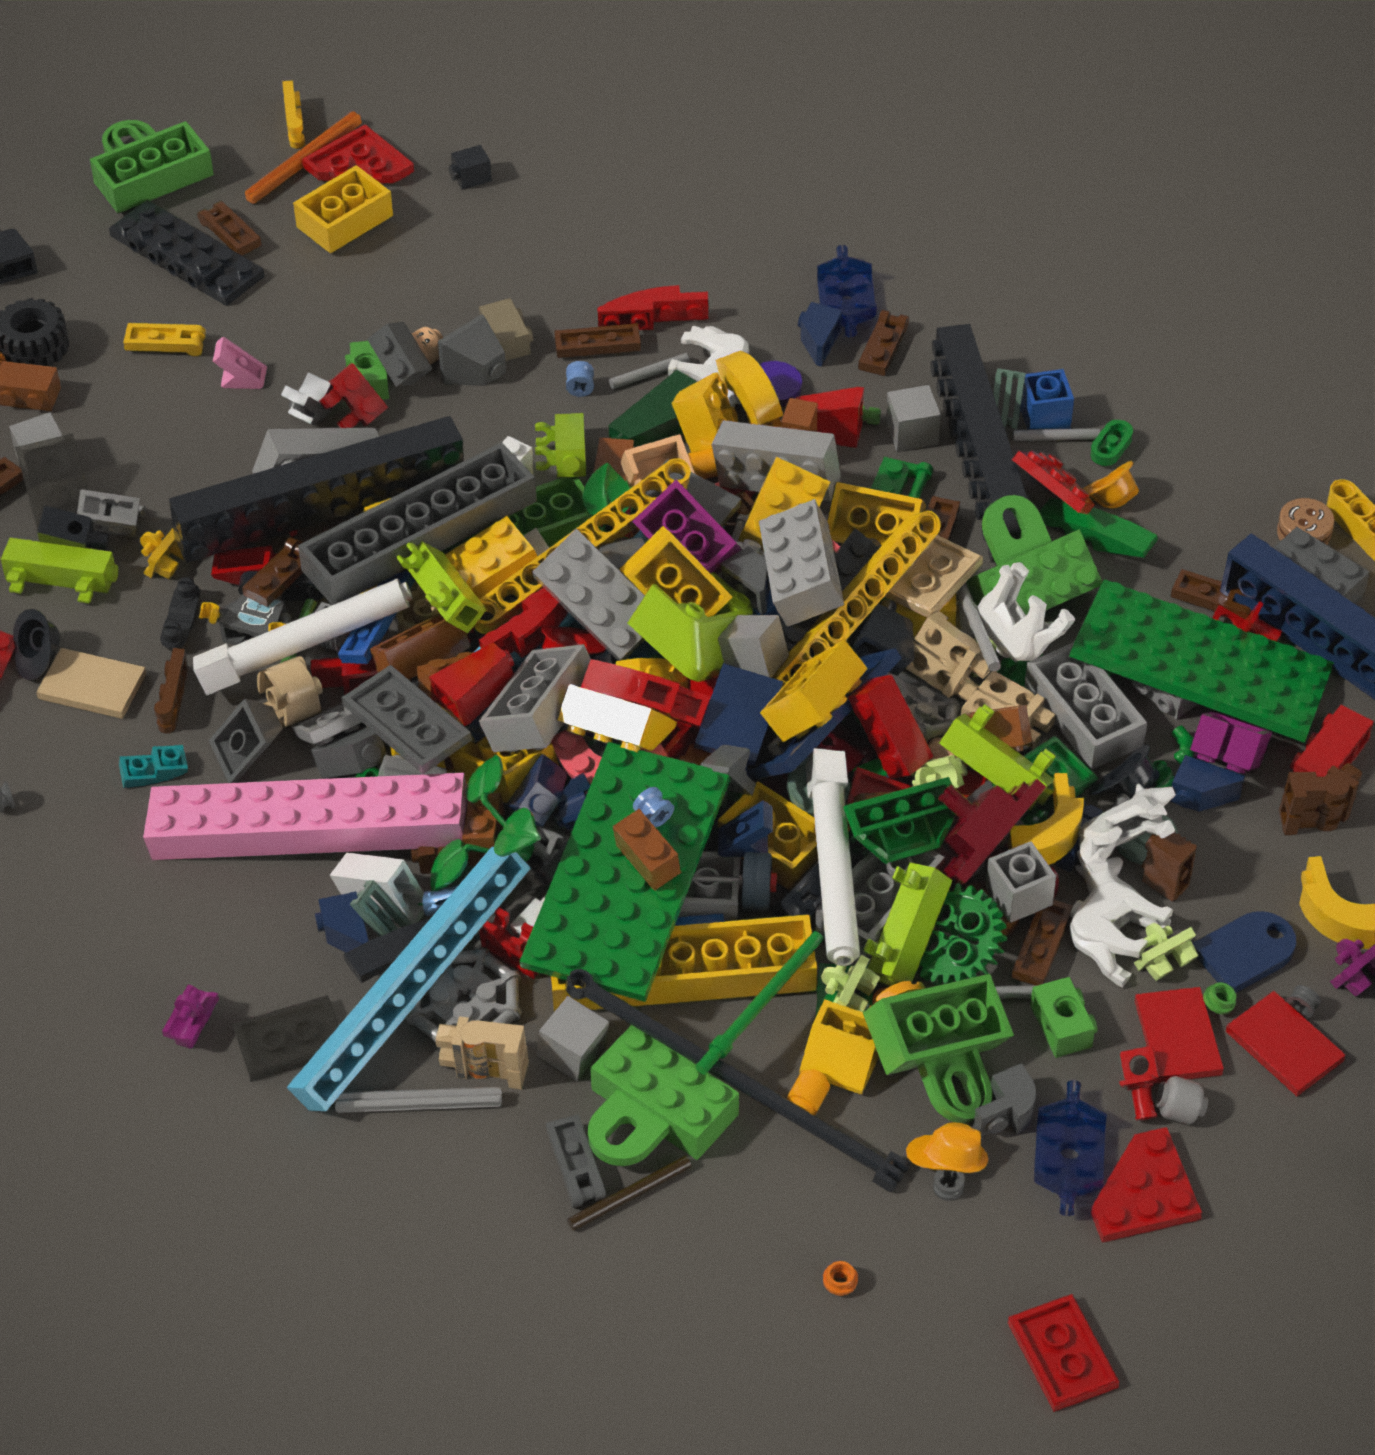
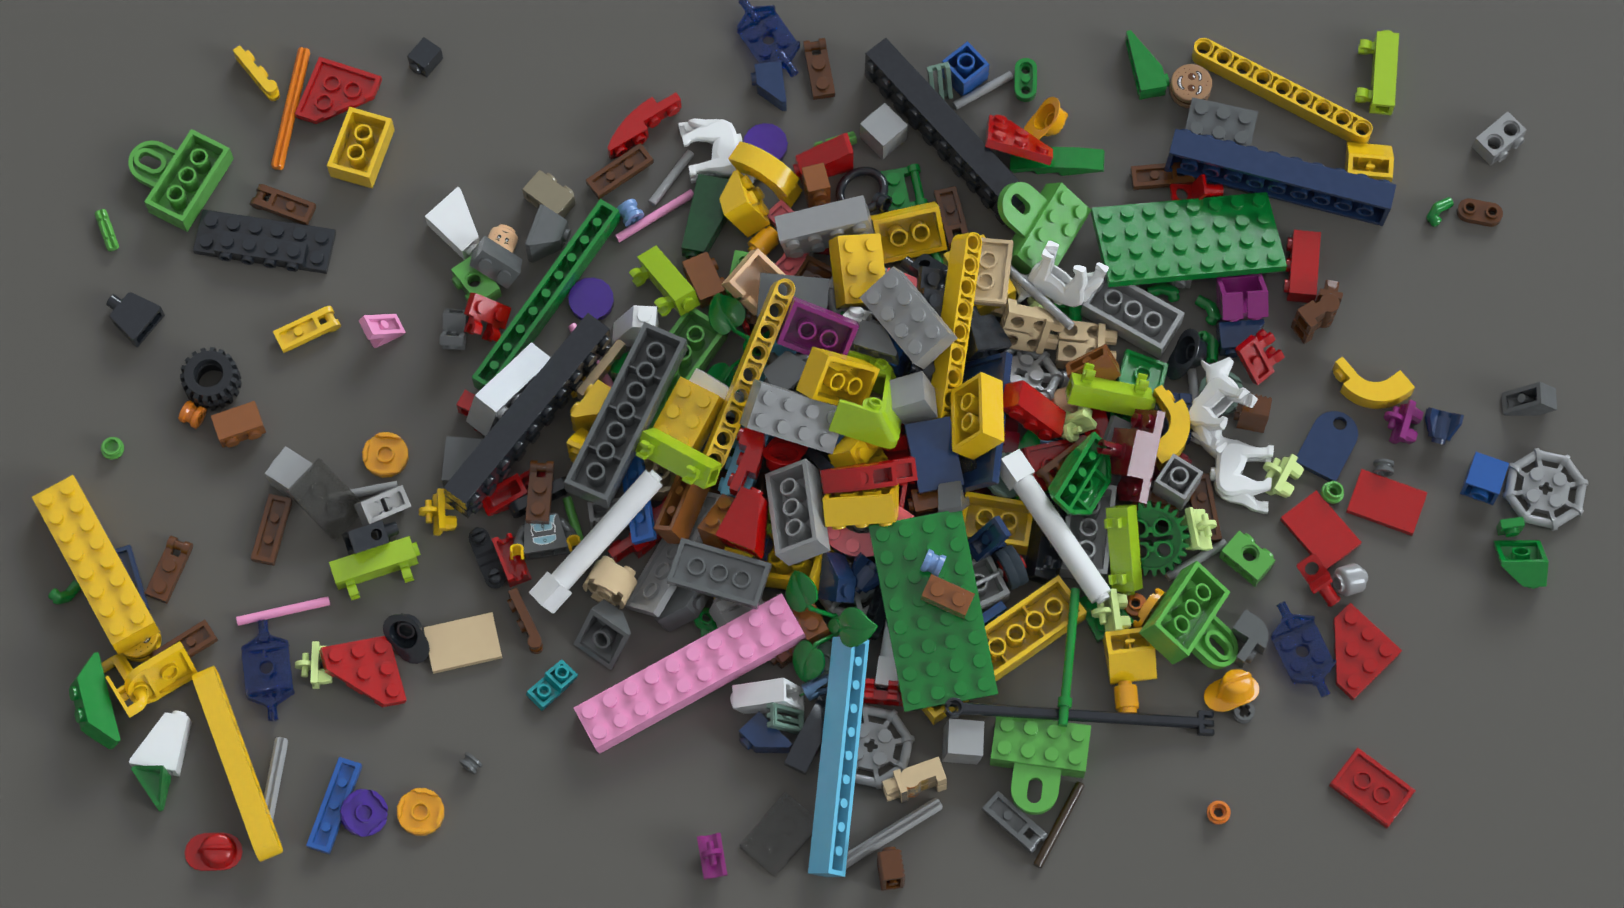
camera: 30 degrees left, 20 degrees up
none -> bright green axle [95,209,119,252]
none -> light orange tile [362,432,409,478]
none -> white slope [425,187,480,260]
none -> green brick [472,199,621,390]
none -> red hinge [492,533,532,588]
none -> dark purple tile [568,277,614,320]
none -> bright pink bar [615,189,694,243]
none -> black piece [836,167,892,213]
none -> reddish brown brick [877,847,905,891]
none -> green slope [1125,30,1170,100]
none -> green arm [1146,283,1180,302]
none -> yellowish green hips [1181,507,1217,551]
none -> red plate [1234,329,1285,385]

